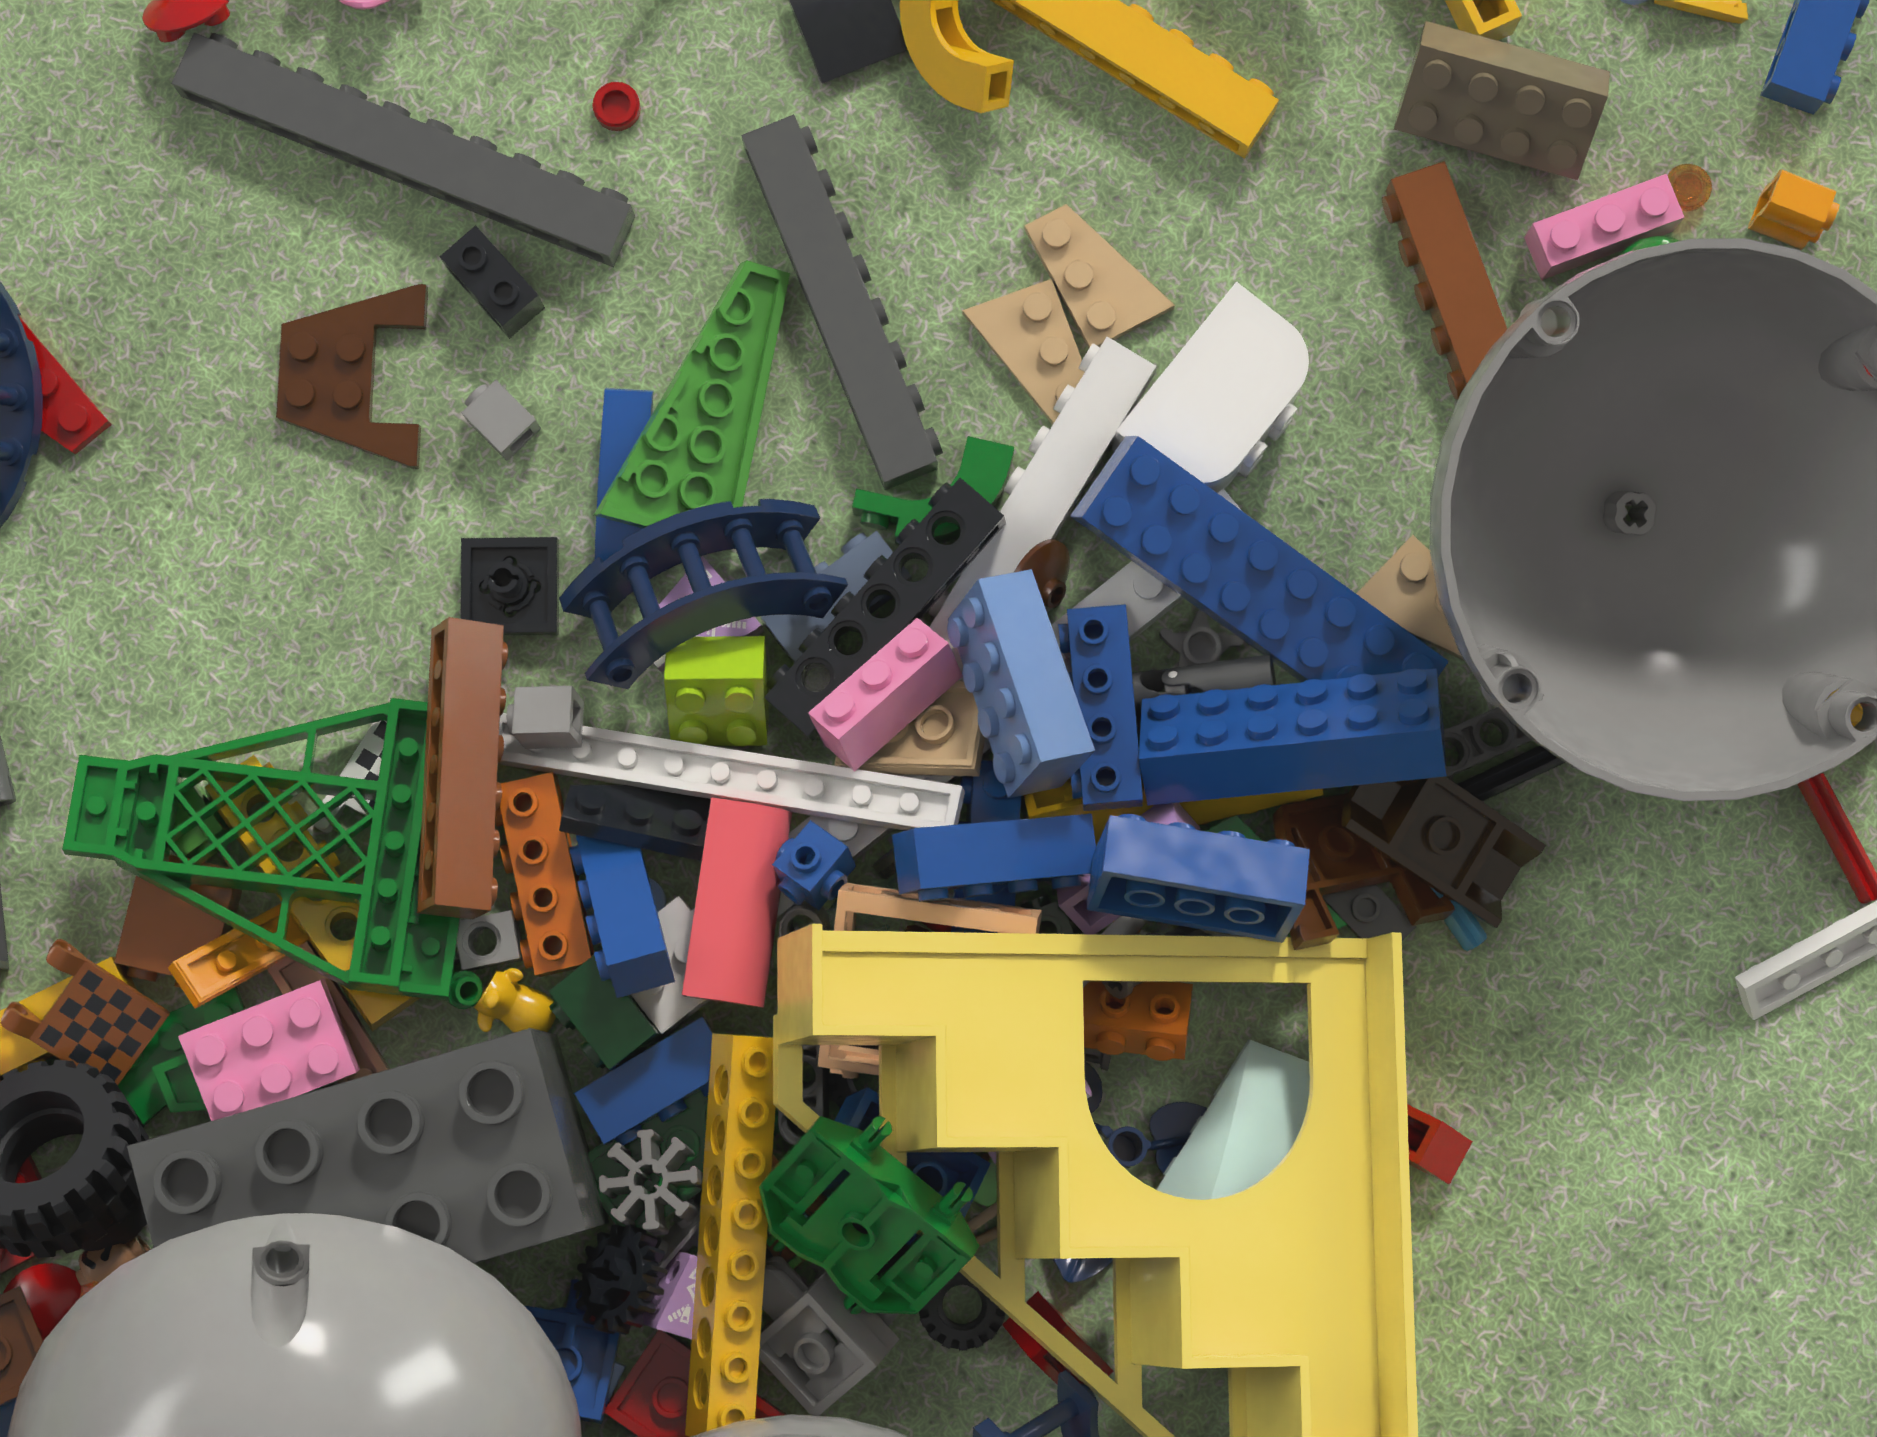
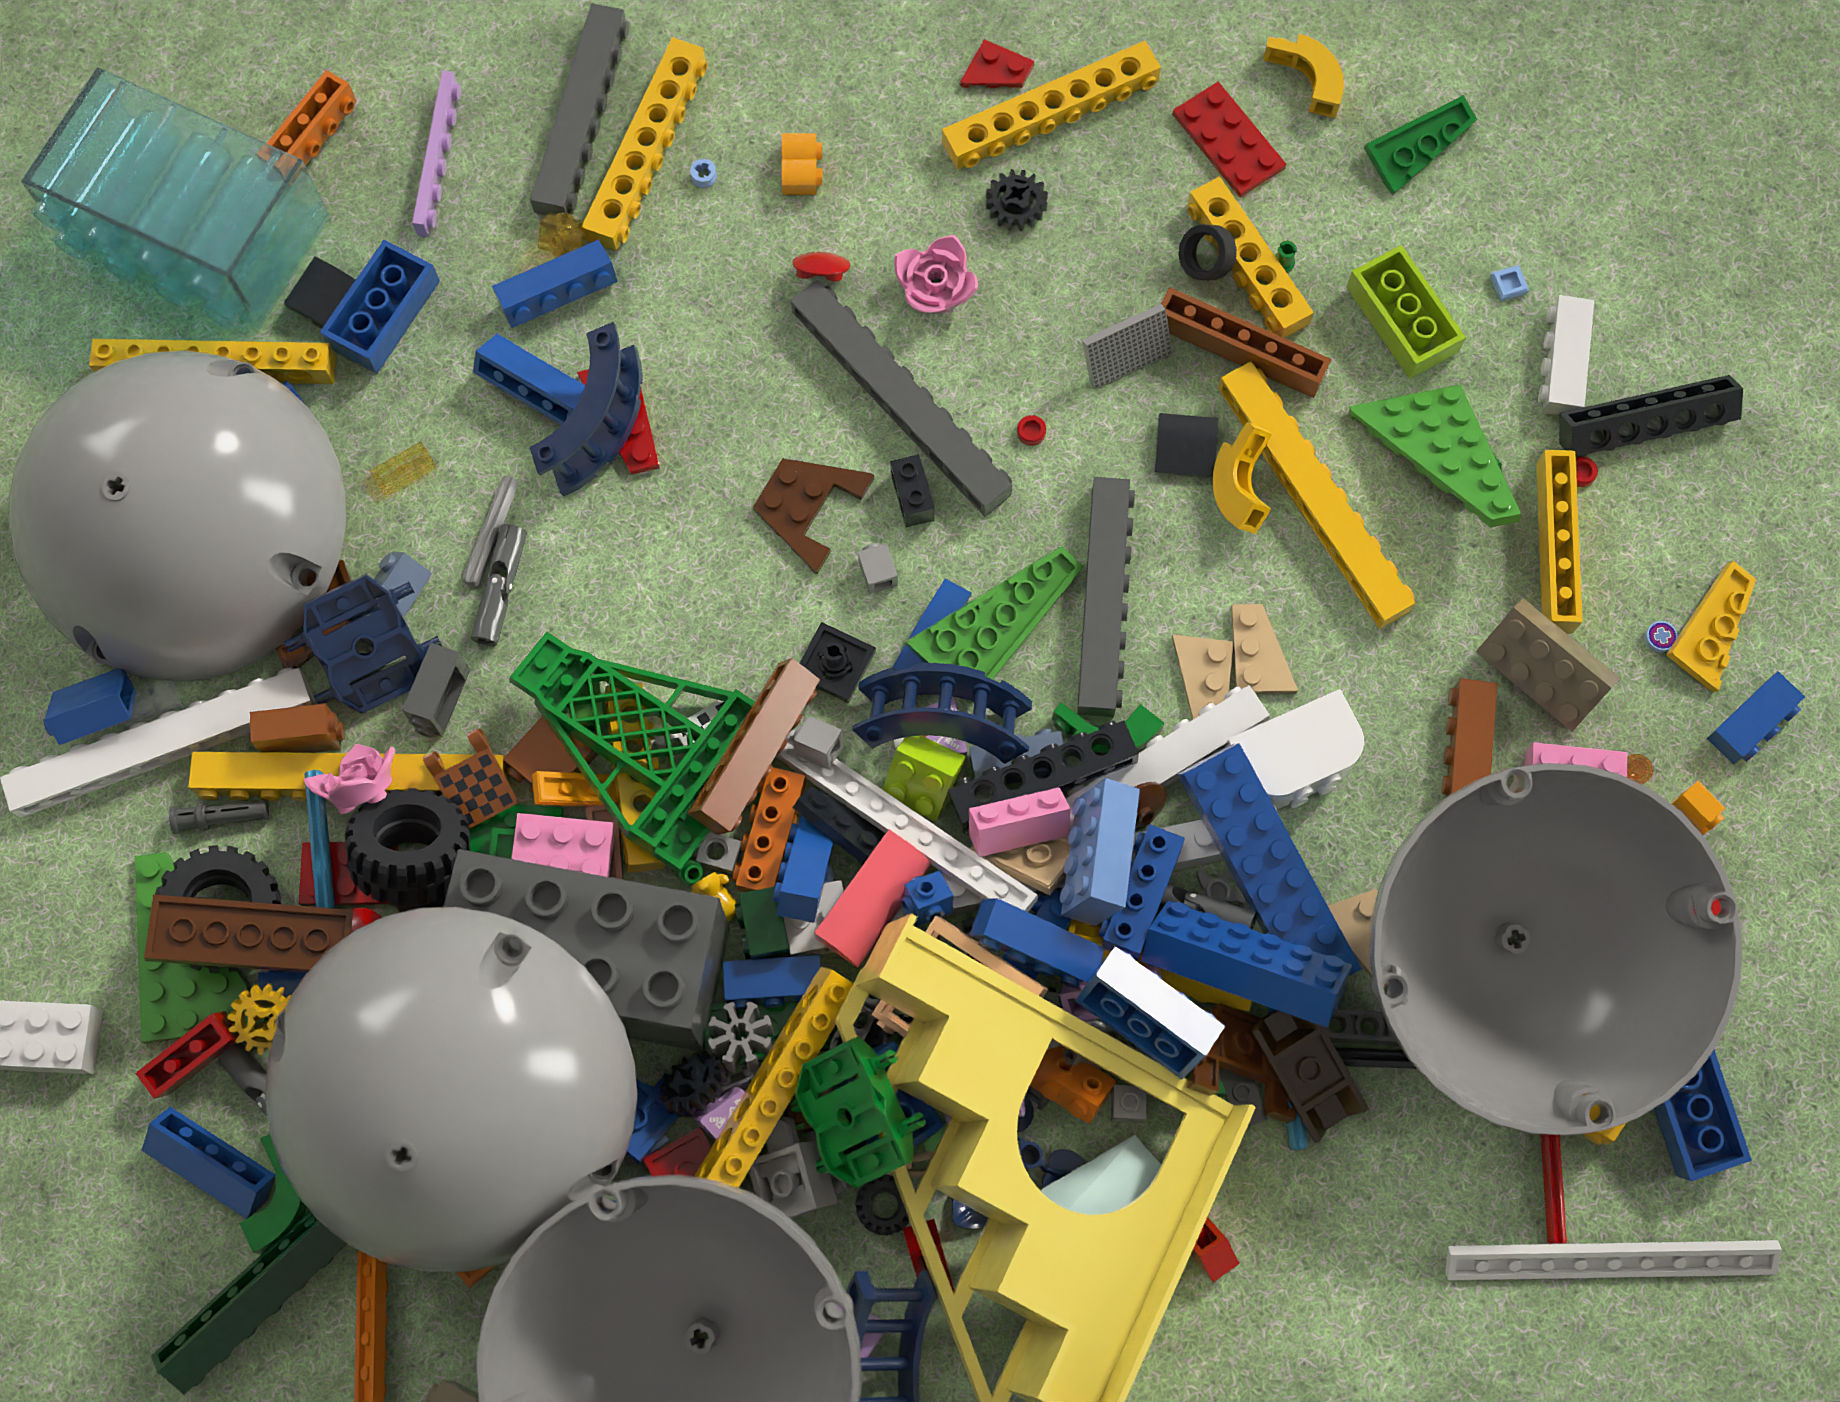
camera: 25 degrees right, 10 degrees down
none -> light grey brick [1111,1085,1147,1123]

